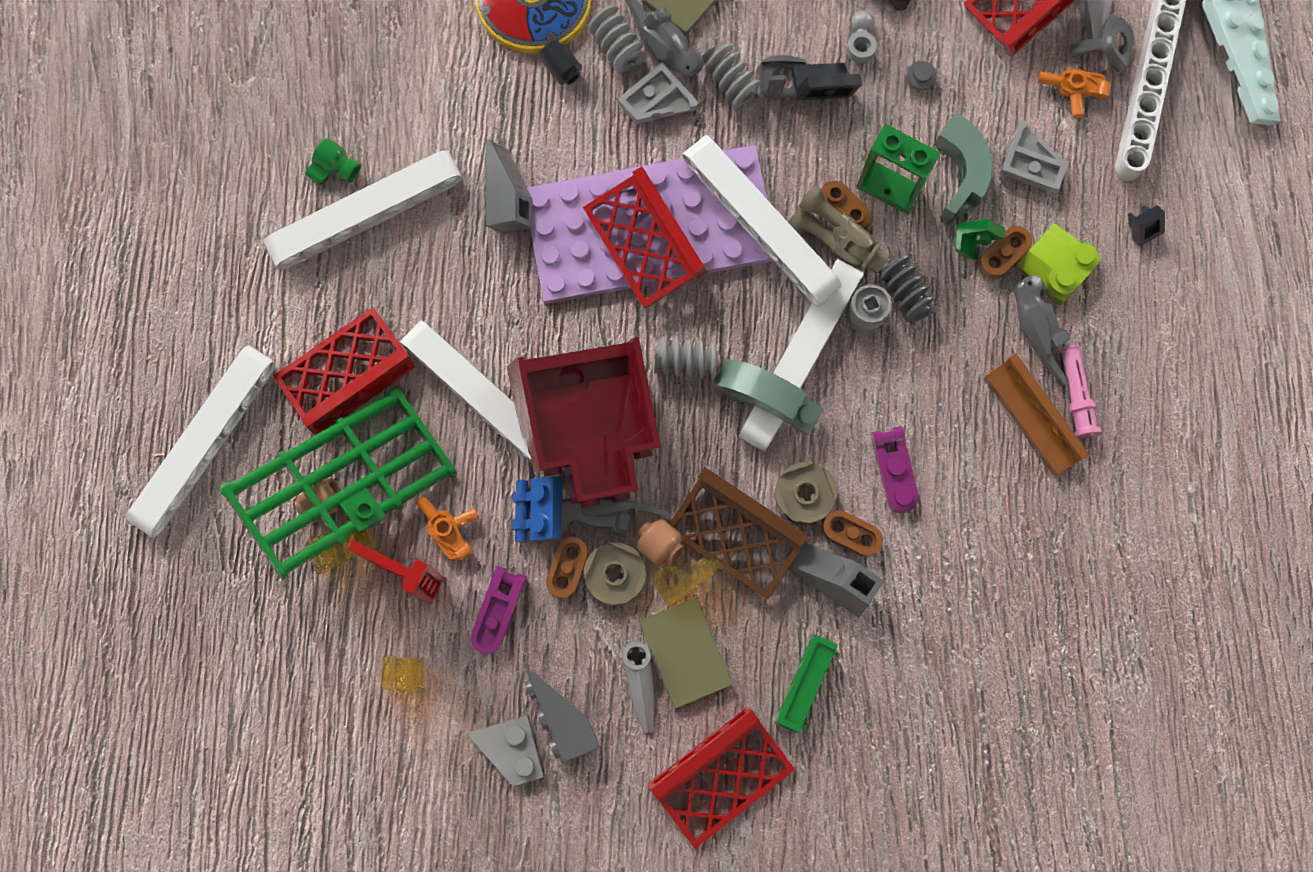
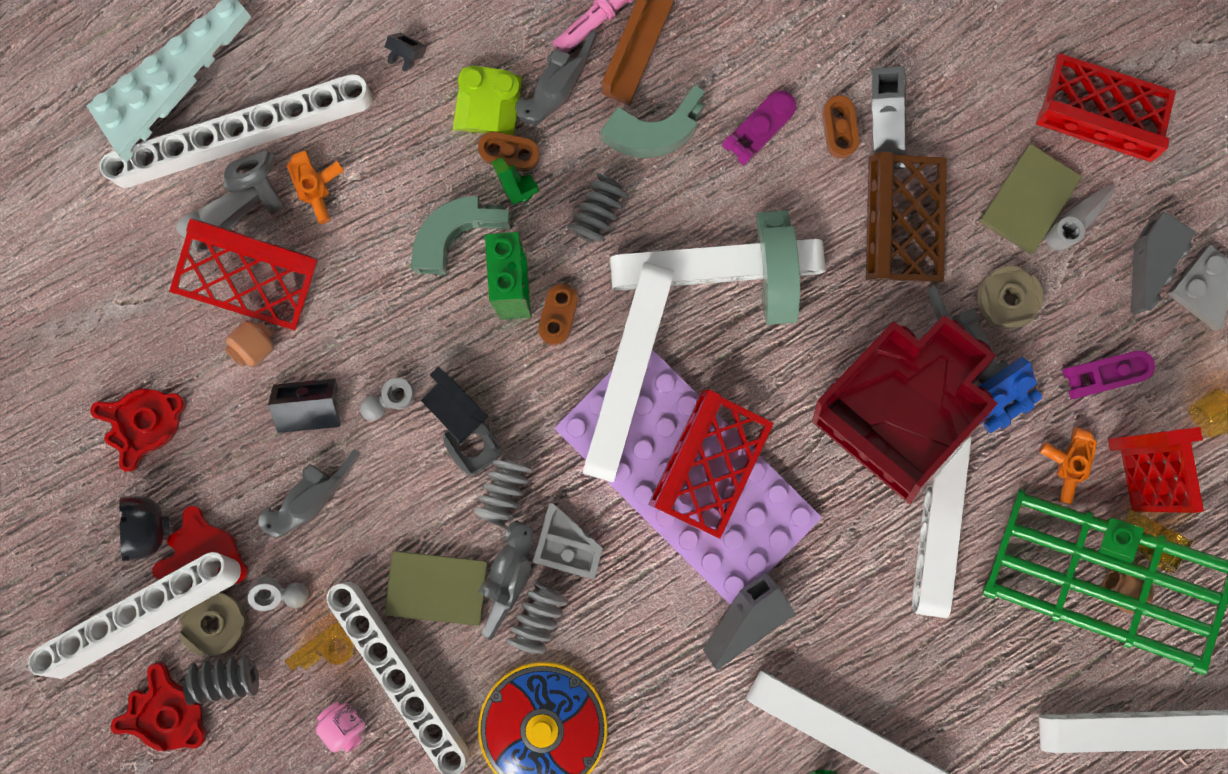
camera: 125 degrees left, 5 degrees up
red fence [273,307,416,436] -> none
black brick [540,40,582,85] -> none
dark orange plate [546,537,588,599] -> none
nougat head [637,519,684,566] -> none
light grey piece [654,336,718,380] -> none
clear yellow plate [654,557,724,608] -> none
green container [774,634,840,733] -> none
dark tan plate [775,462,837,524] -> none
dark tan piece [788,184,890,274] -> none
light grey wheel [847,284,892,333] -> none
dark grey plate [907,61,937,90] -> none
light grey wing [1000,119,1068,194] -> none
none -> sand green arch [601,85,705,158]

